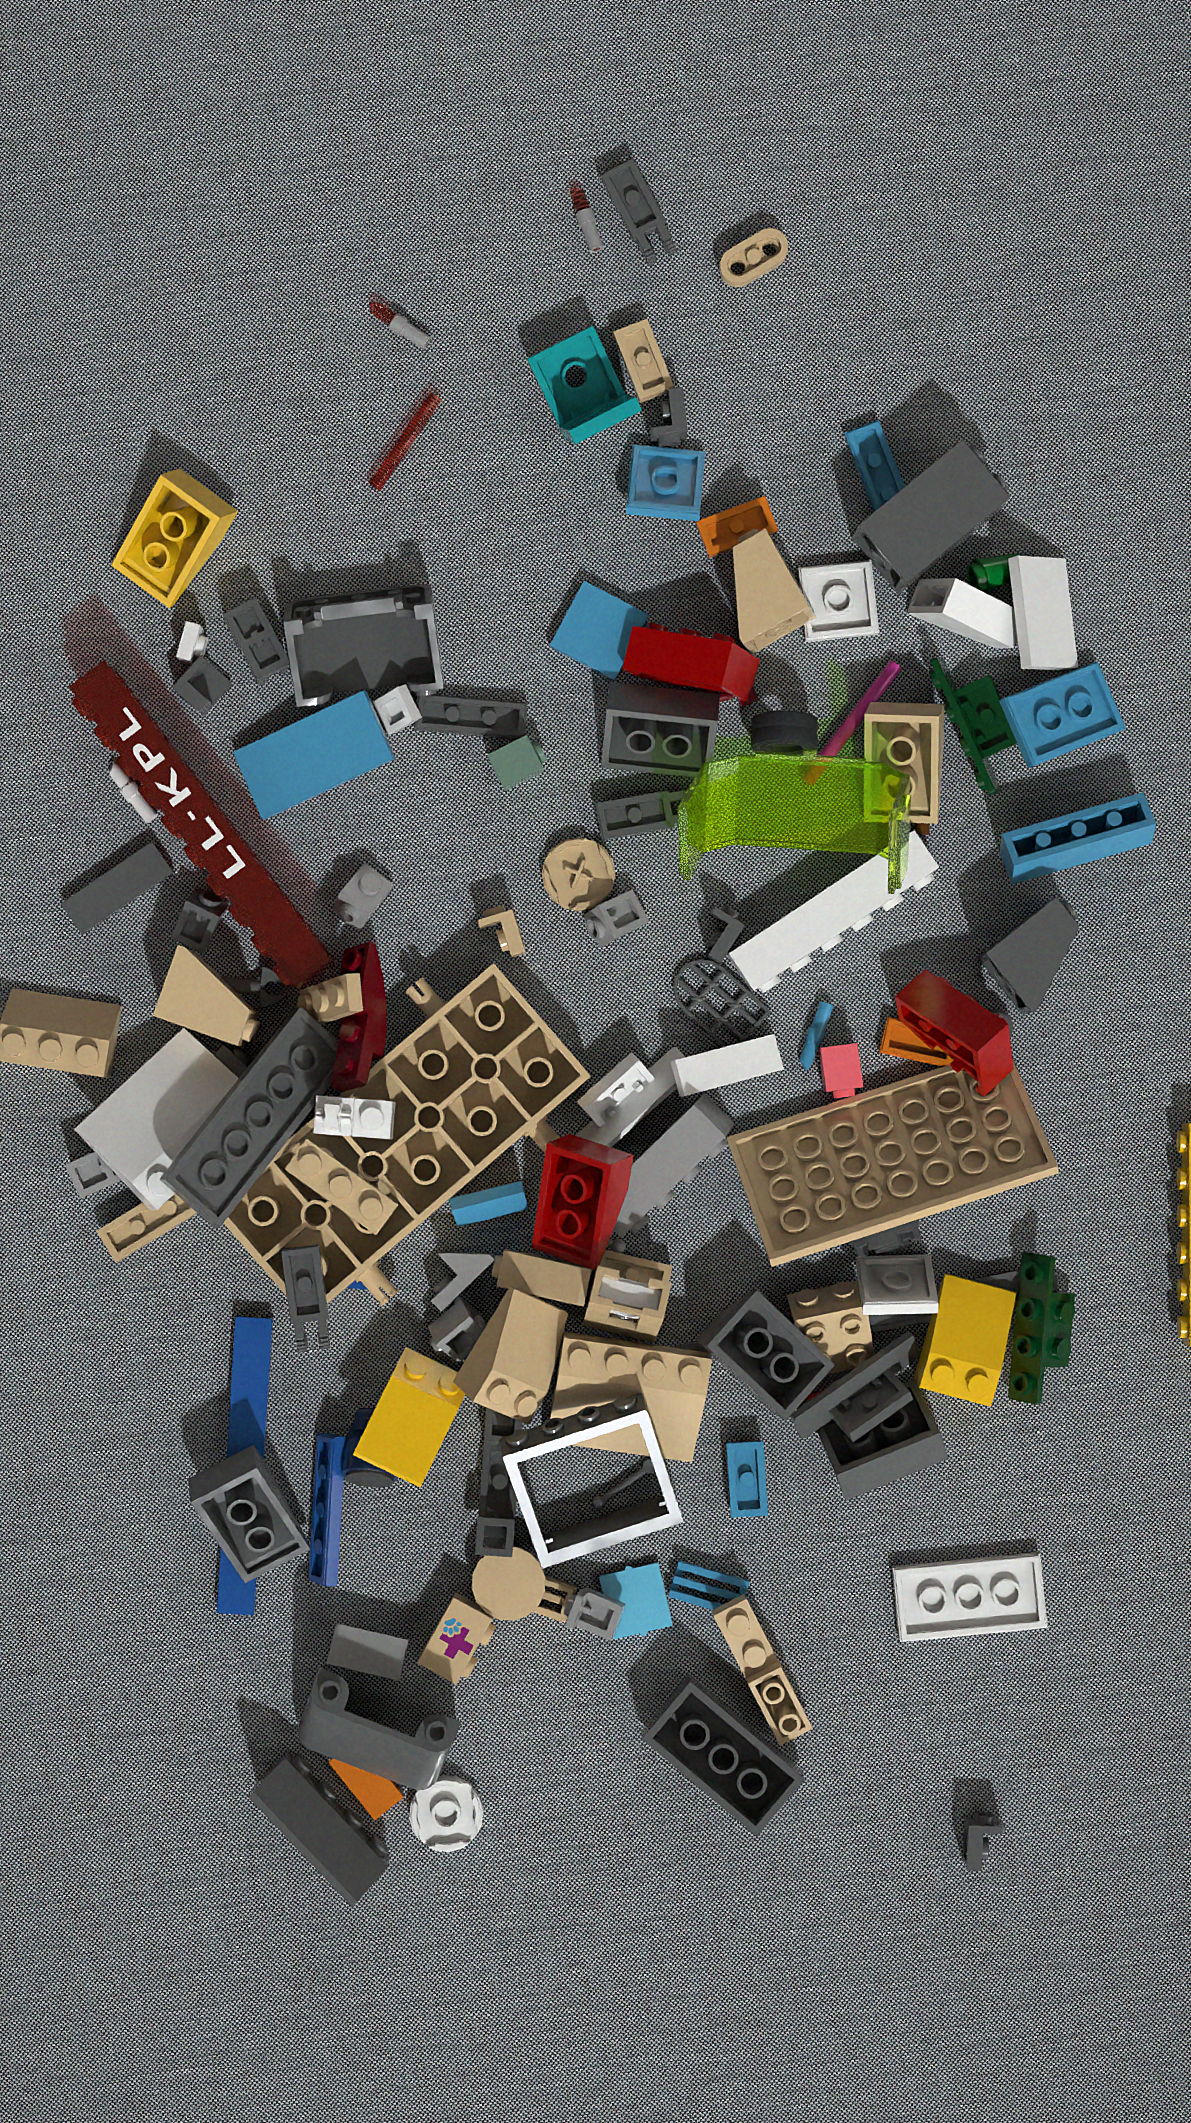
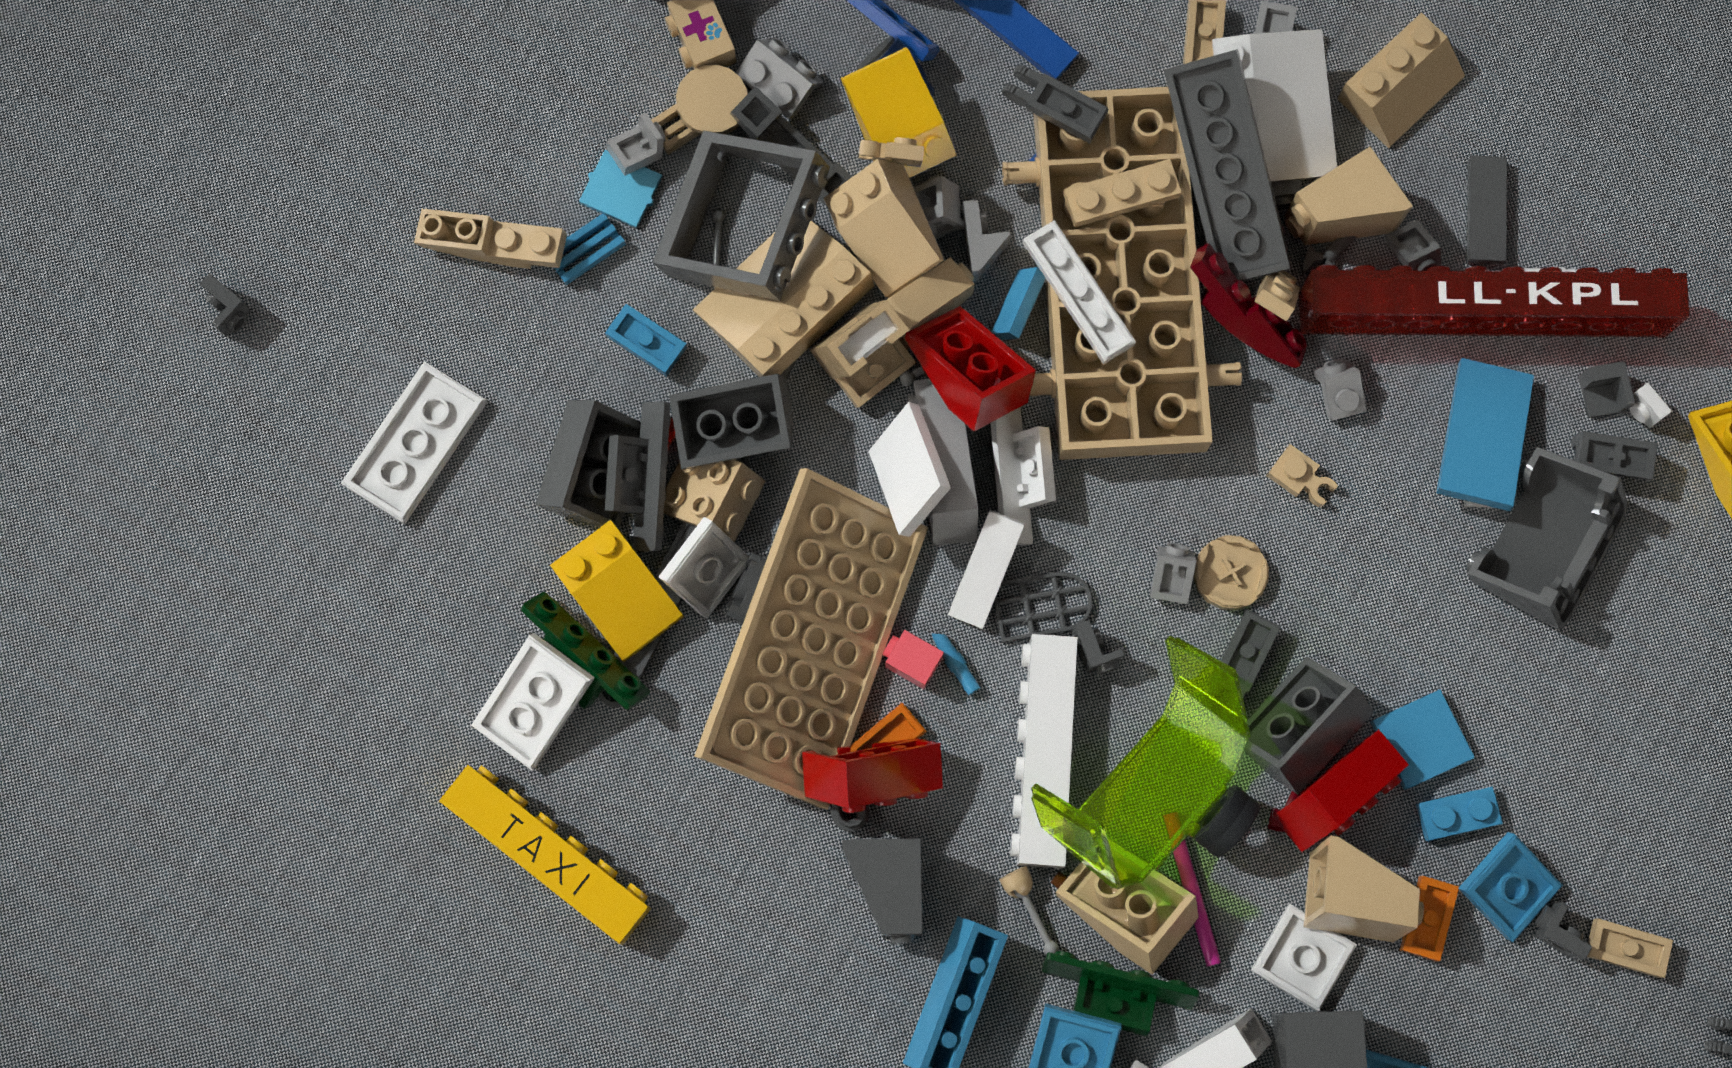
camera: 130 degrees right, 10 degrees down
white hinge [313,1095,396,1139] -> none
clear red bar [368,392,442,492] -> none
white plate [373,684,422,735] -> none
dark grey tile [414,694,528,740] -> none
tan bracket [477,905,527,958] -> none
sand green brick [487,735,547,792] -> none
teal bracket [526,325,642,444] -> none
dark grey brick [641,1674,805,1837] -> none
none -> white tile [471,633,595,770]
none -> light grey bracket [736,37,824,119]
none -> tan plate [858,137,924,167]
none -> white tile [869,402,951,537]
none -> hinge [999,866,1059,955]
none -> white tile [1022,220,1136,365]
none -> tan plate [1266,444,1338,508]
none -> dark azure plate [1416,786,1503,841]

